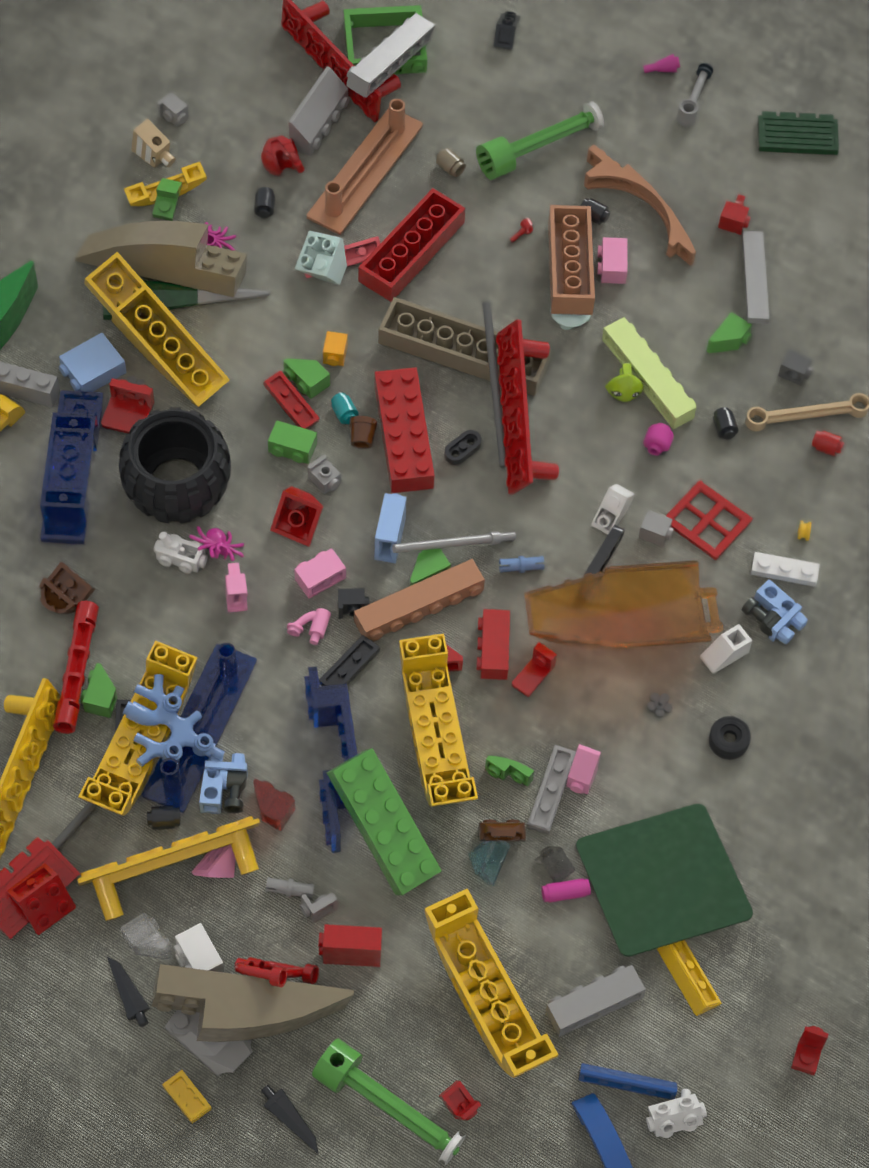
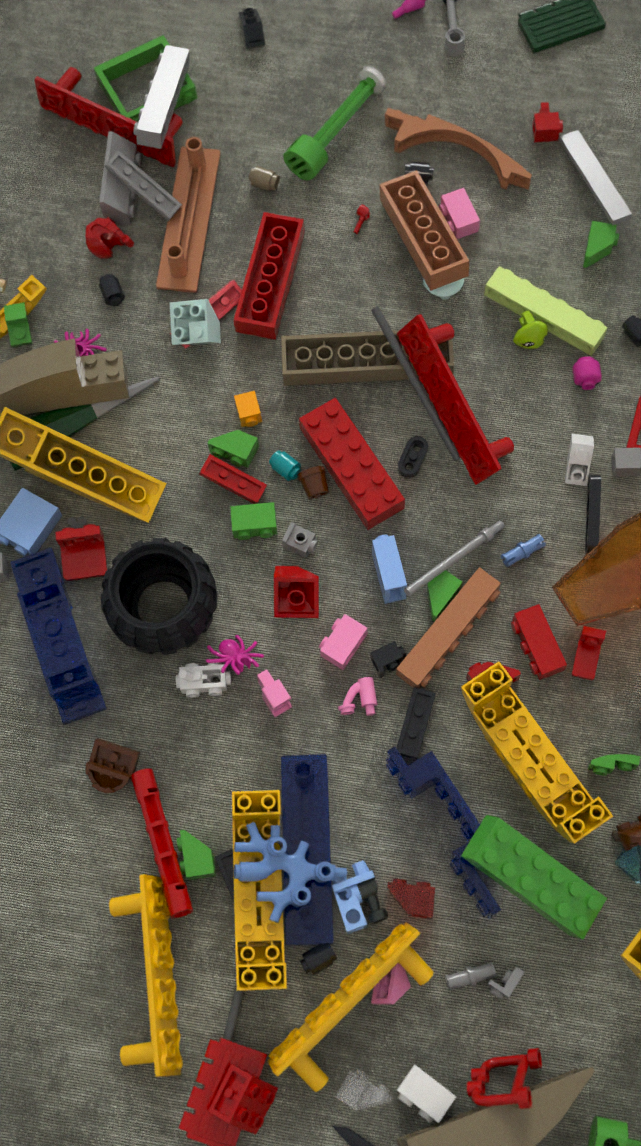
camera: 15 degrees left, 10 degrees up
red brick [318,924,382,967] -> none
none -> light grey tile [104,150,182,221]

